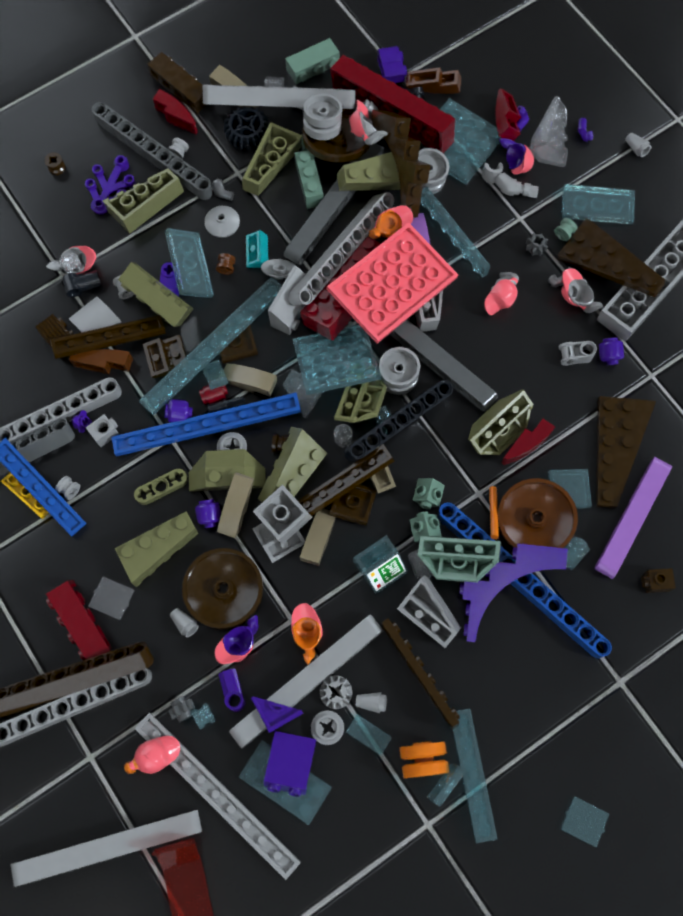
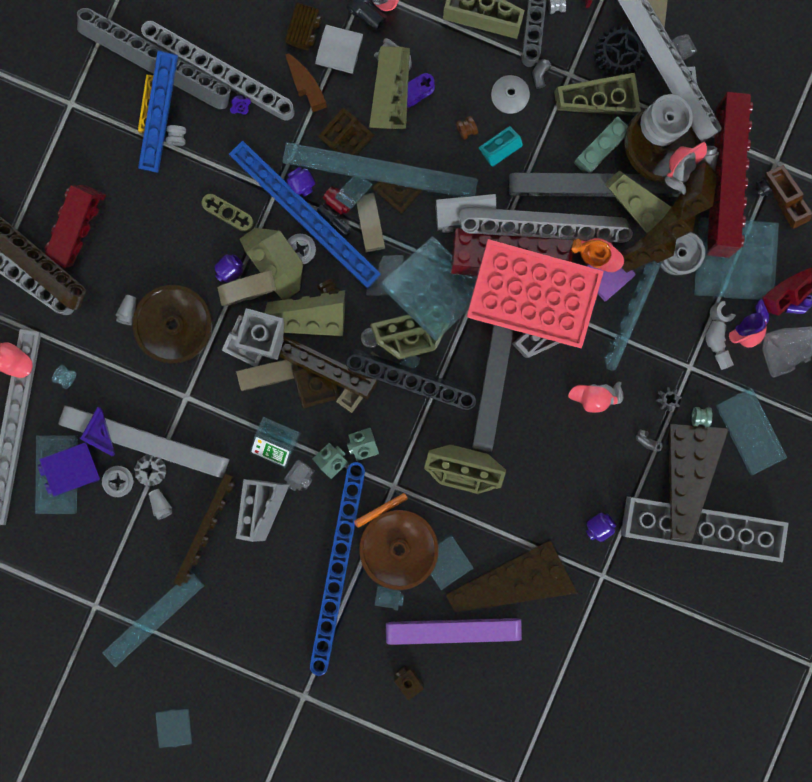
camera: 55 degrees right, 15 degrees up
dark brown plate [50,315,165,359] -> none
light grey brick [85,414,119,447] -> none
clear piece [88,577,135,620] -> none
olive wedge [115,511,199,587] -> none
clear light blue tile [165,228,214,298] -> none
dark grey gear [168,696,195,722] -> none
dark purple hair [215,615,259,664] -> none
dark purple piece [219,669,246,712] -> none
light grey dish [261,259,296,280] -> none
sand green brick [285,38,340,84] -> none
orange hair [291,603,323,664] -> none
clear light blue tile [346,714,392,756] -> none
dark purple brick [377,46,407,83] -> none
light grey wheel [378,347,420,395] -> none
orange wheel [399,741,450,778] -> none
sand green wedge [418,536,501,583] -> none
clear light blue tile [427,764,465,806] -> none
dark purple arch [459,544,568,642] -> none
dark red slope [501,418,555,465] -> none
light grey piece [559,341,597,366] -> none
light grey hair [561,268,603,313] -> none

